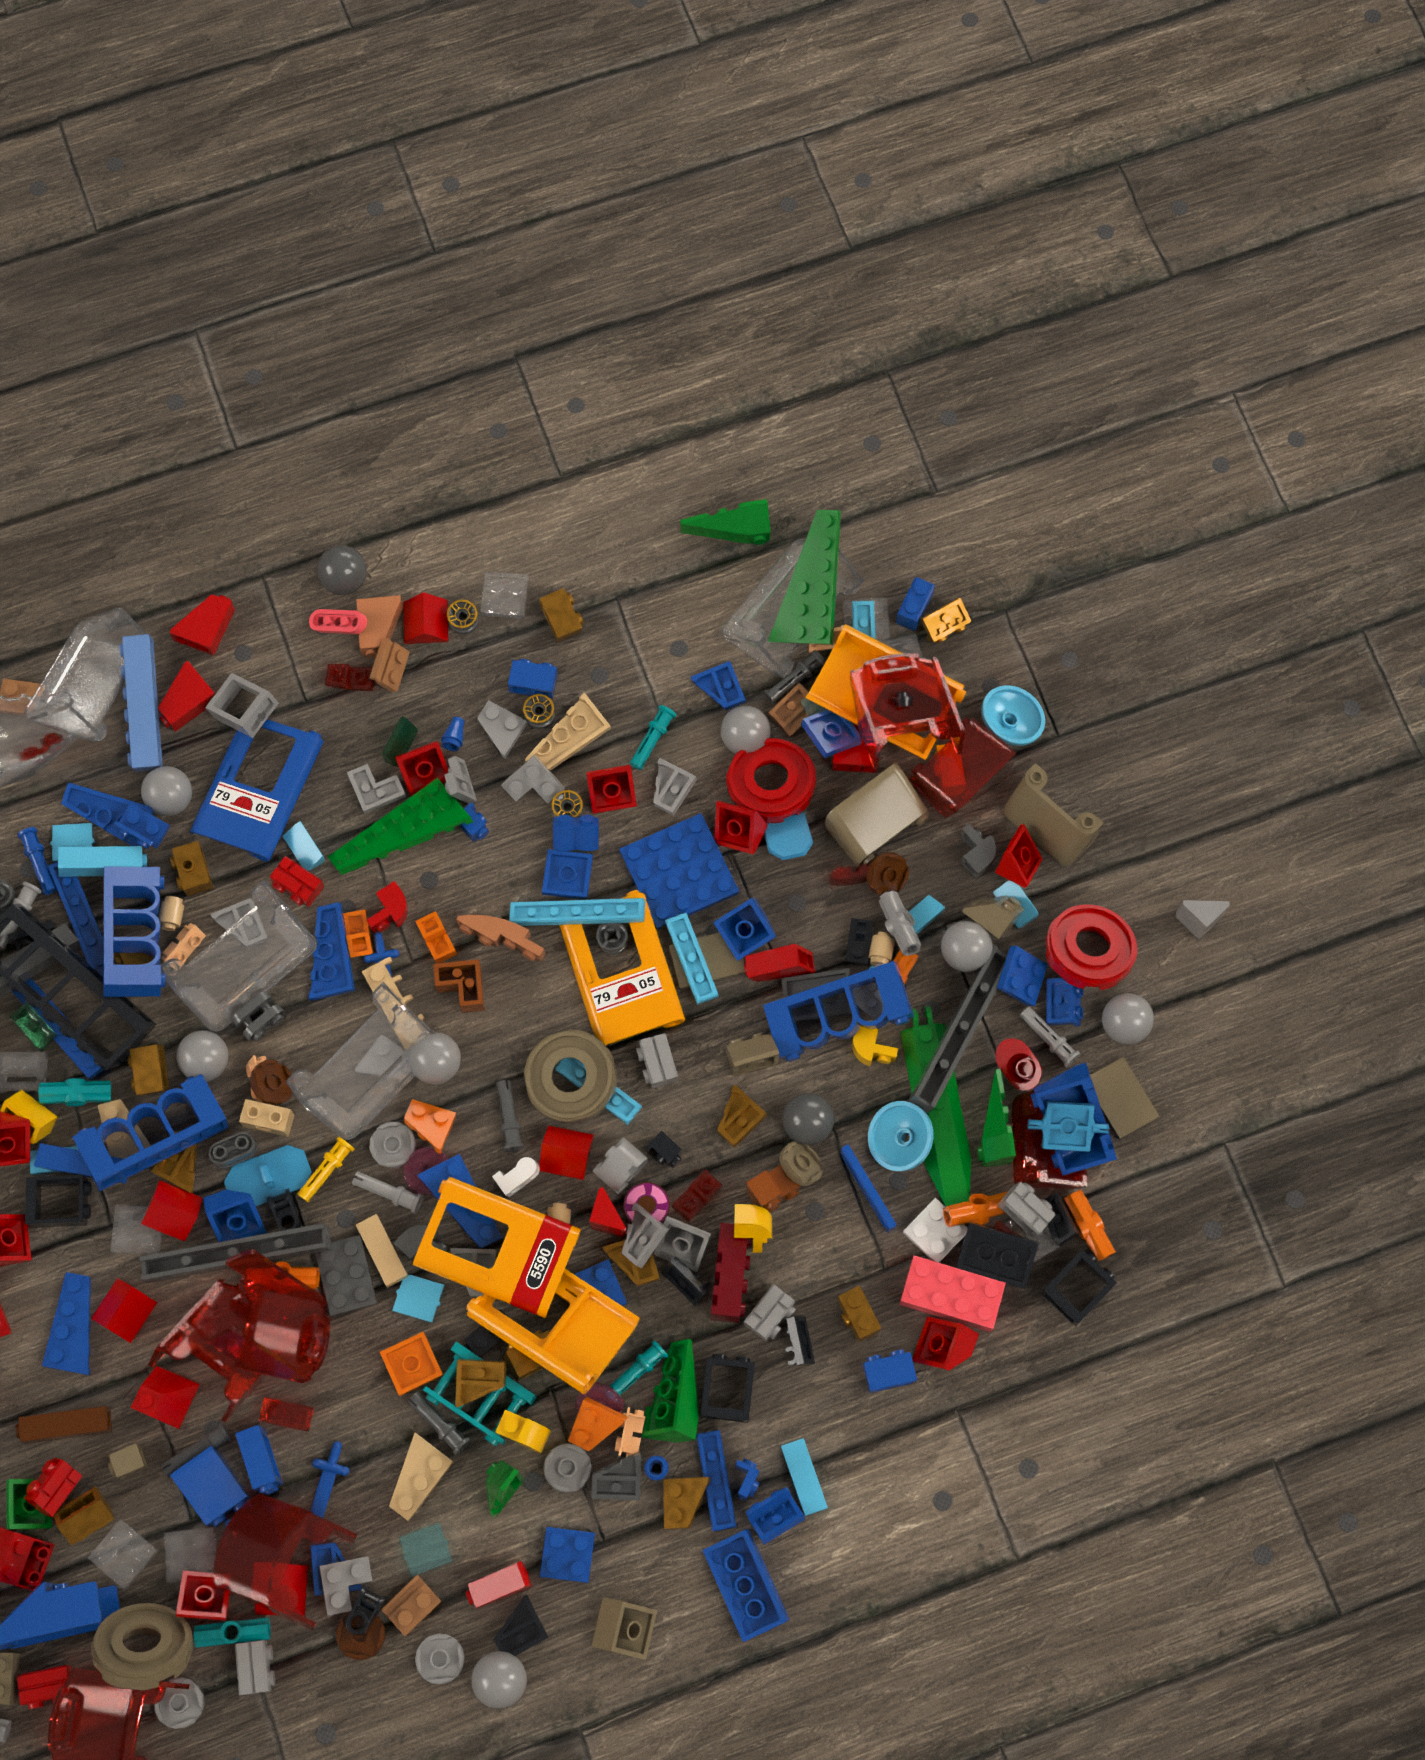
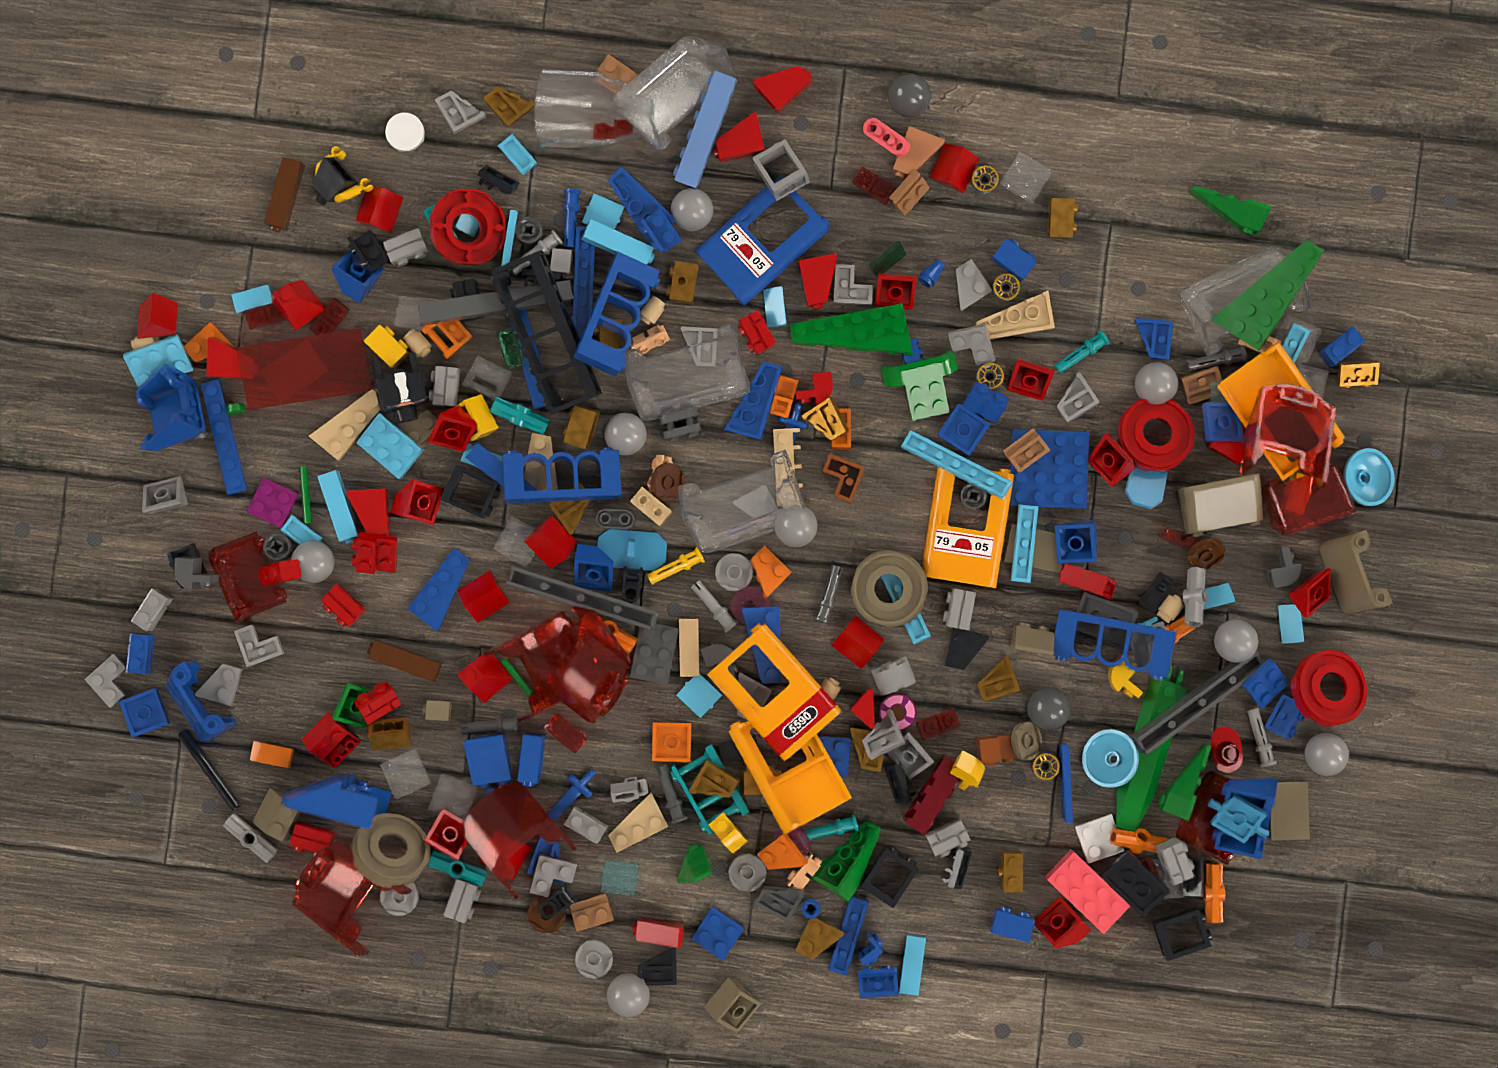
camera: 30 degrees right, 15 degrees up
light grey plate [444,756,477,804] -> none
nougat slope [456,915,545,962] -> none
white leg [492,1157,540,1197] -> none
black brick [645,1131,682,1168] -> none
blue slope [702,1529,790,1642] -> none
black plate [892,691,915,707] -> none
dark tan slope [962,895,1024,939] -> none
light grey slope [1176,900,1229,939] -> none
none -> green bar [501,657,541,707]
none -> light grey panel [550,248,573,276]
none -> light grey brick [564,806,608,844]
none -> light grey piece [610,776,648,803]
none -> red slope [798,253,837,310]
none -> wing [802,397,849,441]
none -> piece [880,349,958,421]
none -> black wing [944,628,989,670]
none -> medium nougat plate [1002,428,1050,473]
none -> wheel [1031,752,1060,780]

